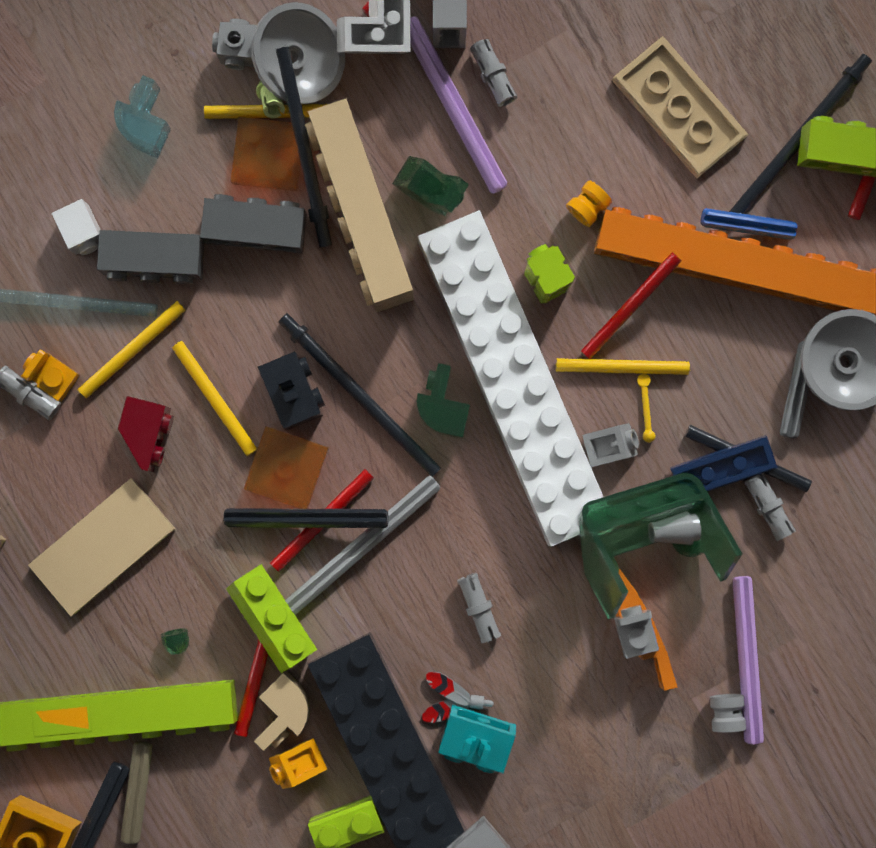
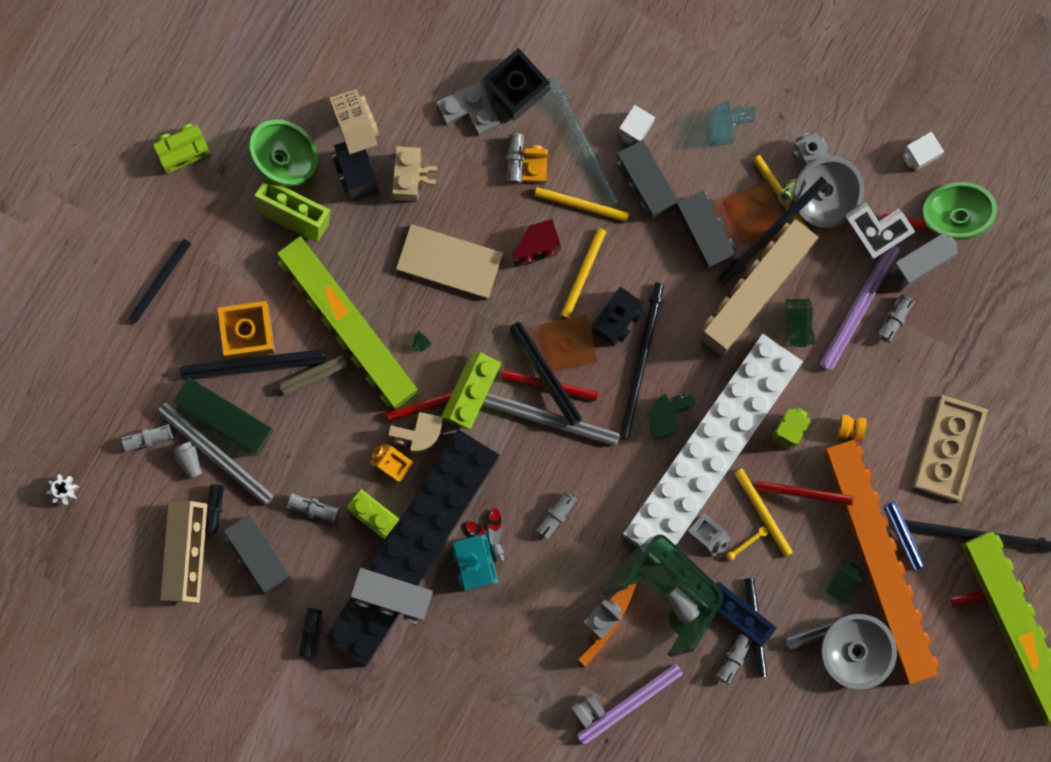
camera: 55 degrees right, 5 degrees down
none -> clear green bracket [825,560,864,604]

